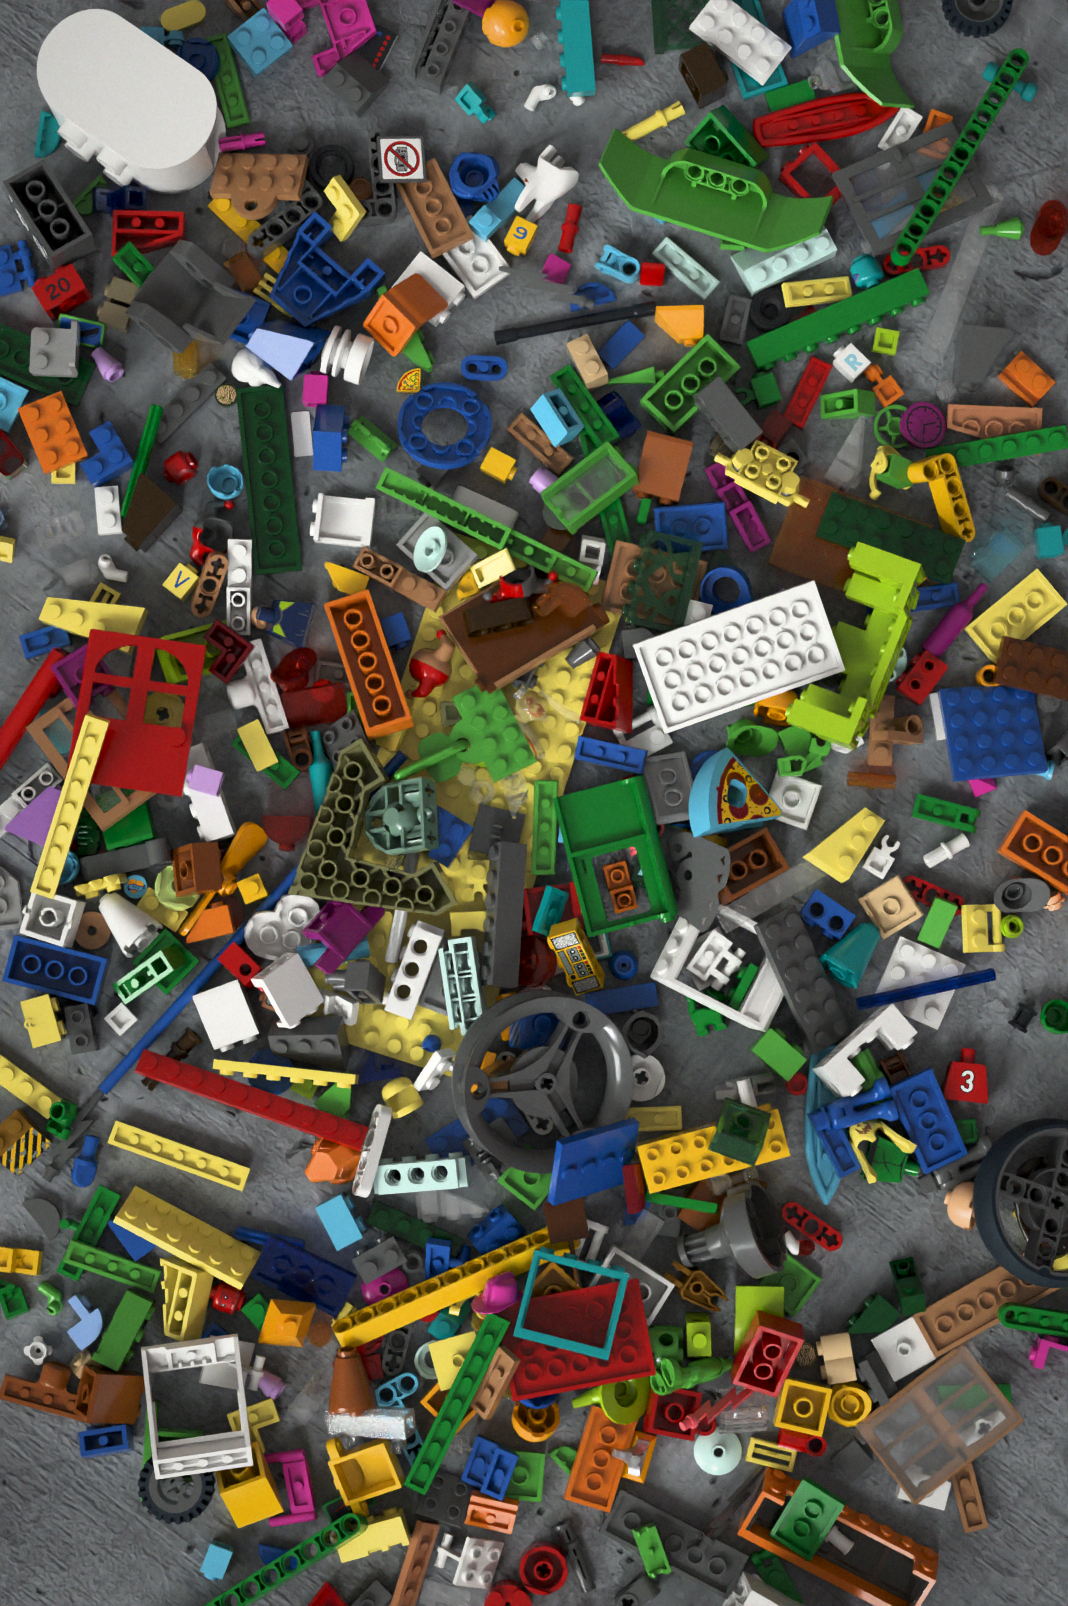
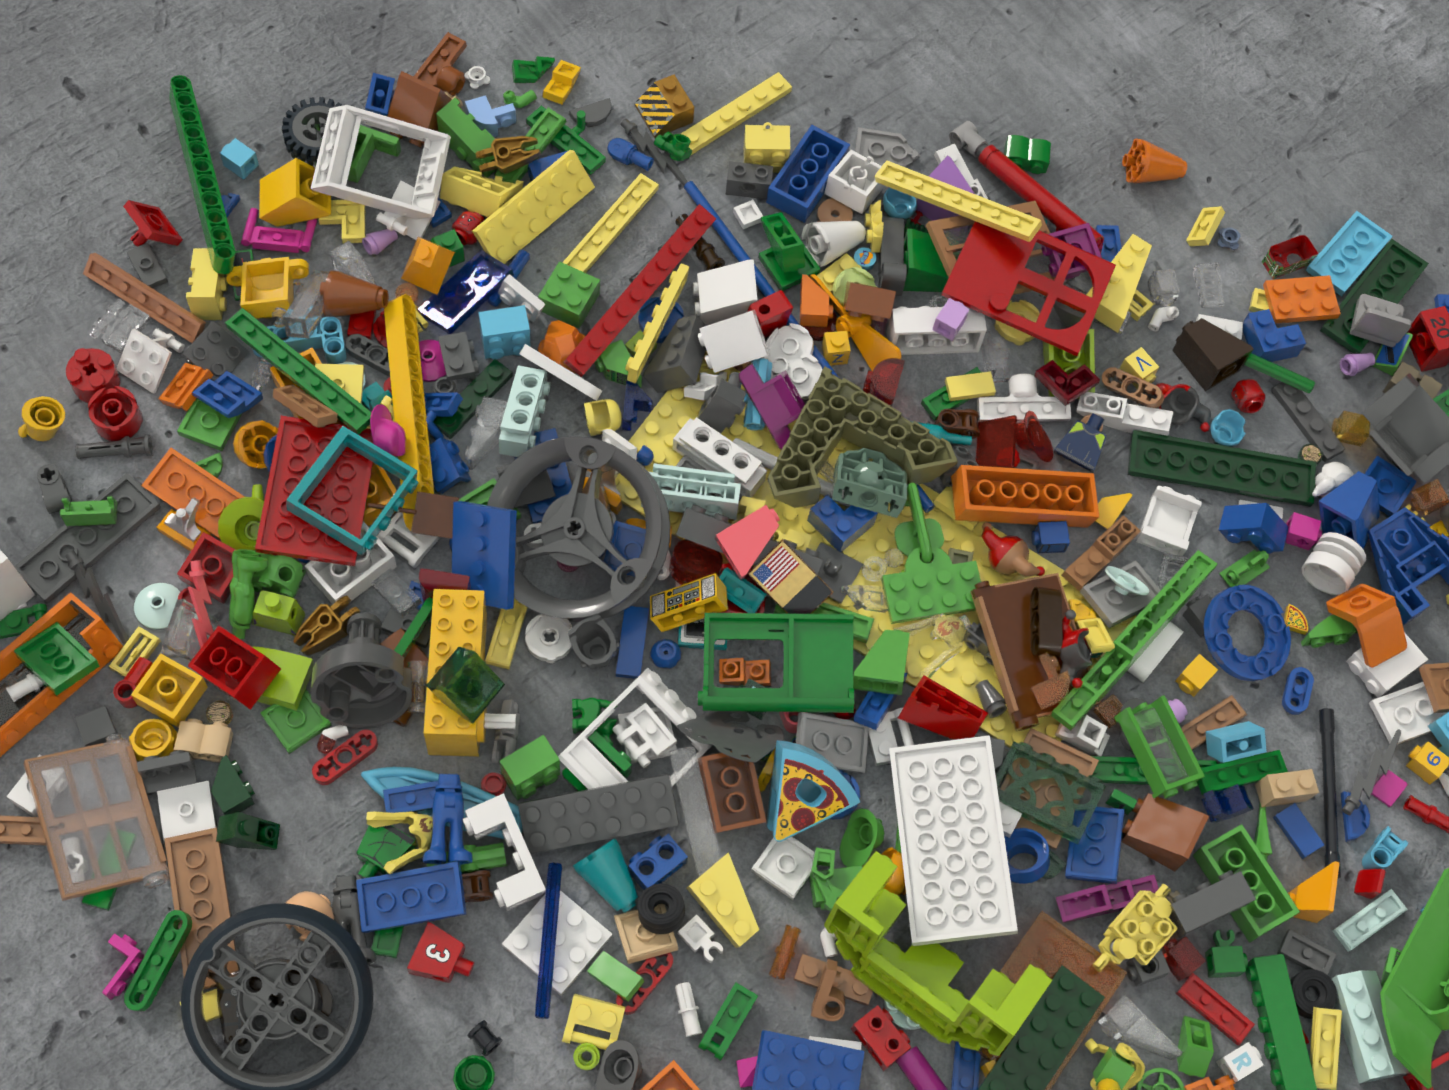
camera: 100 degrees right, 20 degrees down
none -> pearl gold hinge [475,136,541,174]
none -> white plate [498,274,545,322]
none -> bright green brick [538,261,600,329]
none -> black tyre [637,884,685,934]
none -> coral slope [715,505,780,580]
none -> tile [747,539,834,614]
none -> bright green slope [853,630,910,695]

